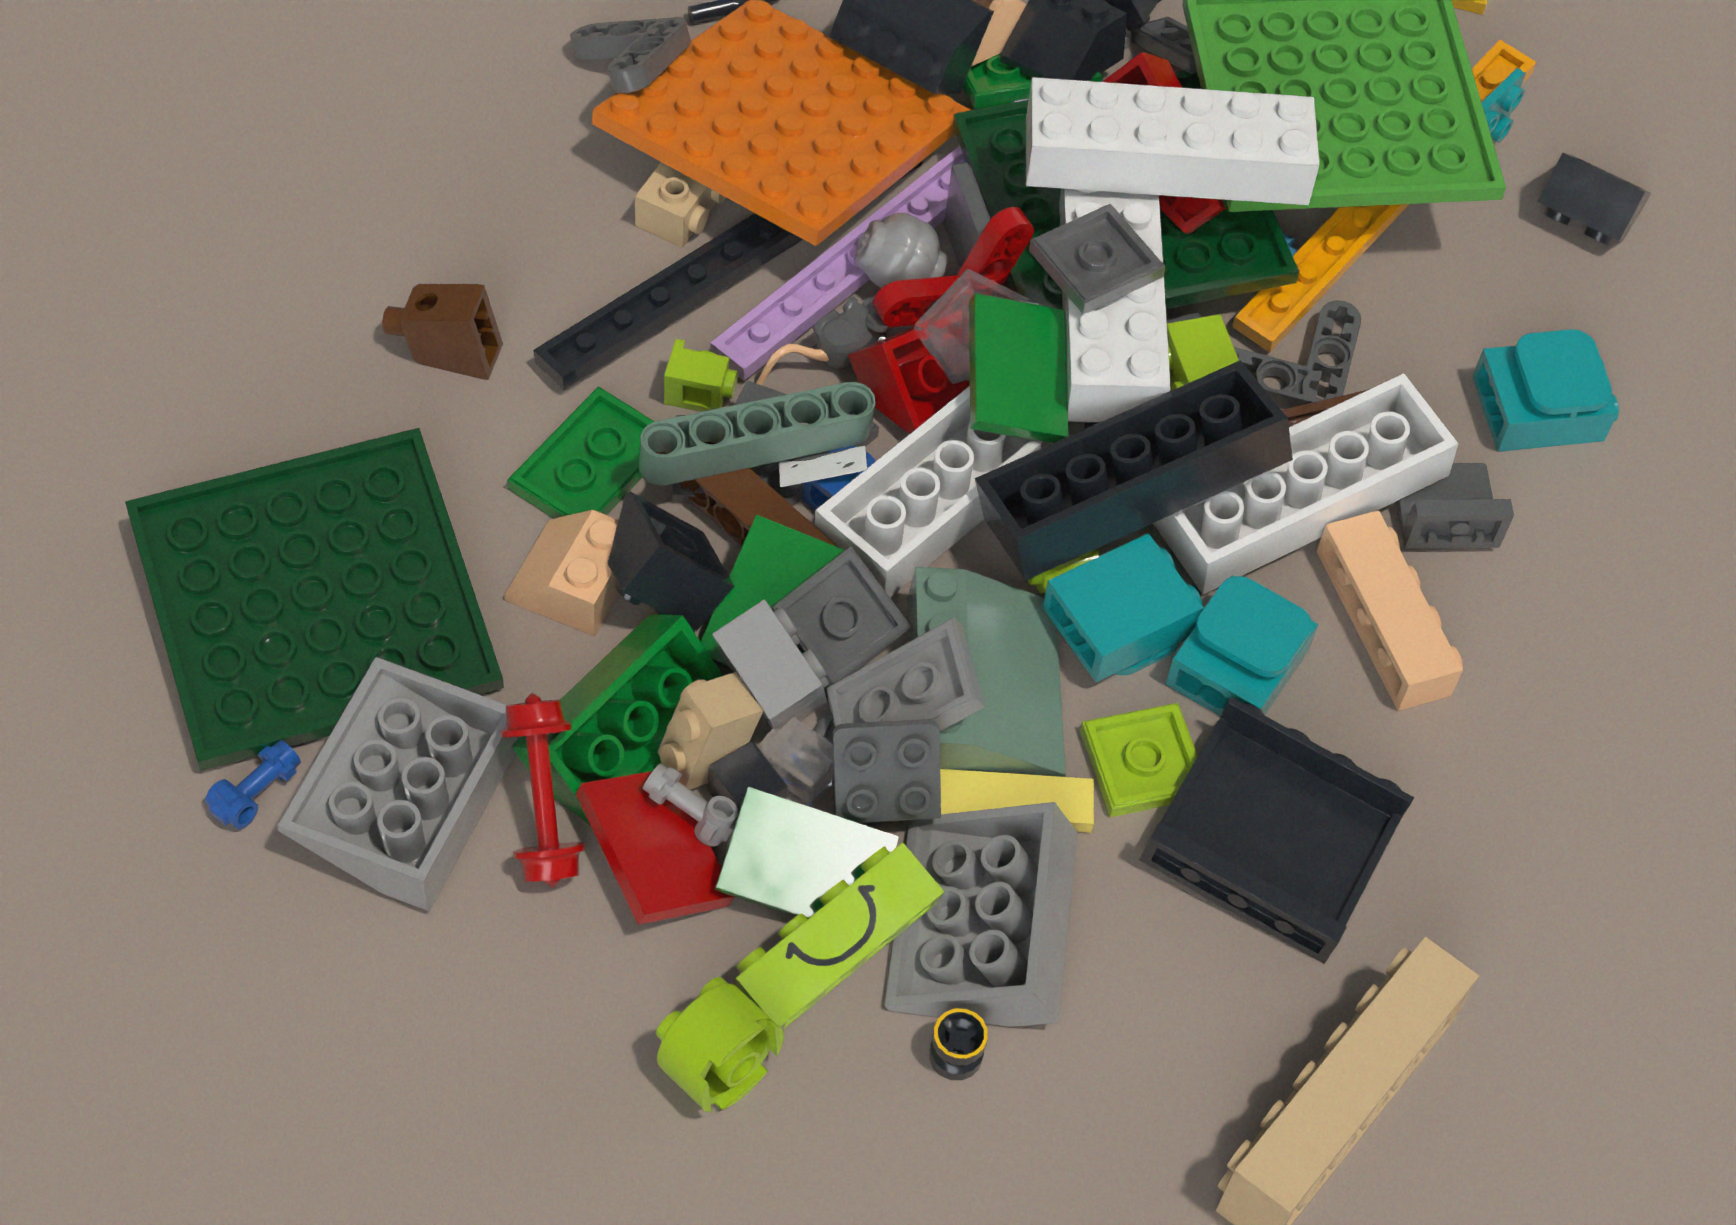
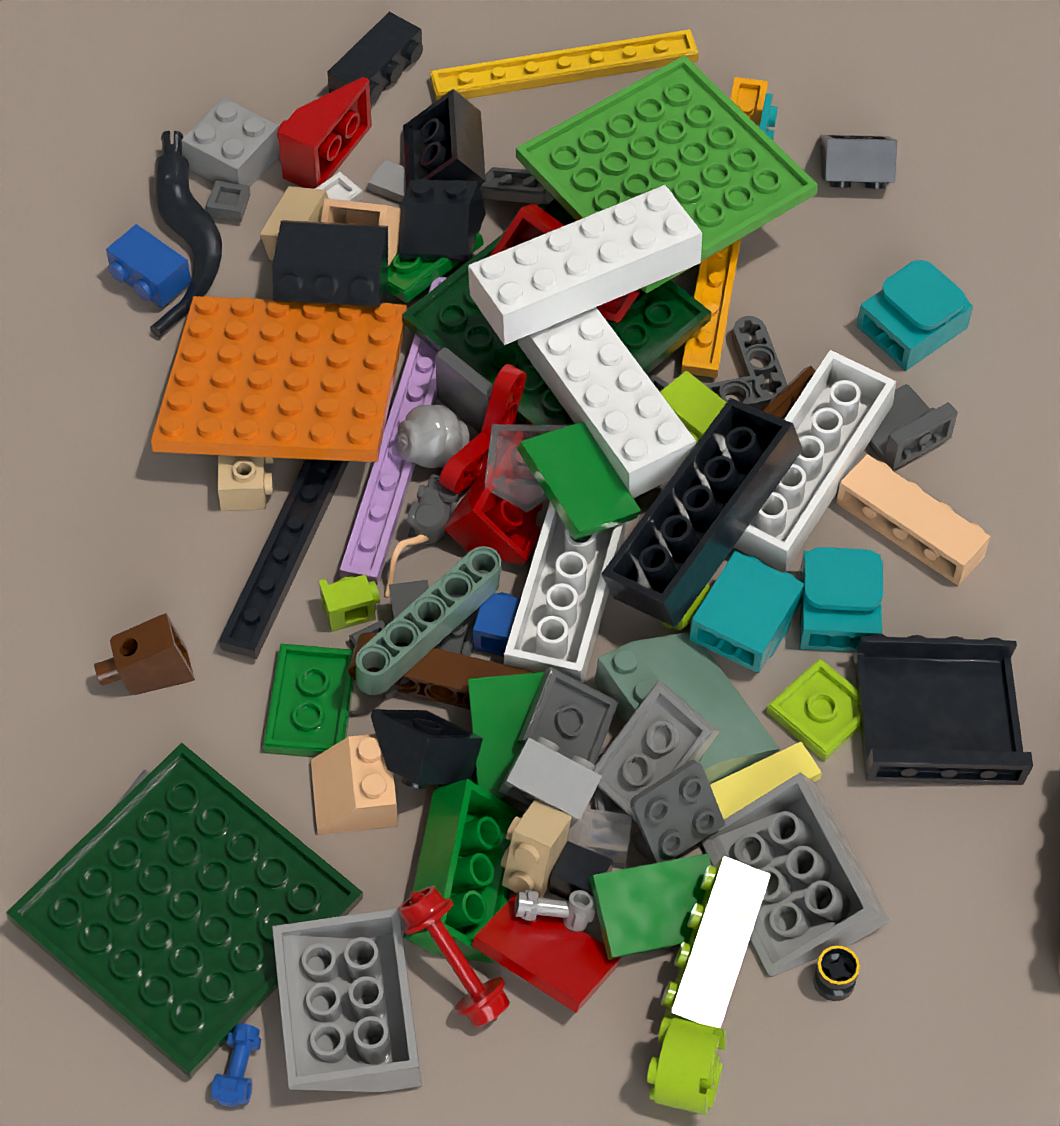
camera: 25 degrees left, 0 degrees up
dark grey beam [570,17,691,93] -> none
white sticker [779,446,867,487] -> none
flat silver tile [1029,203,1165,315] -> none

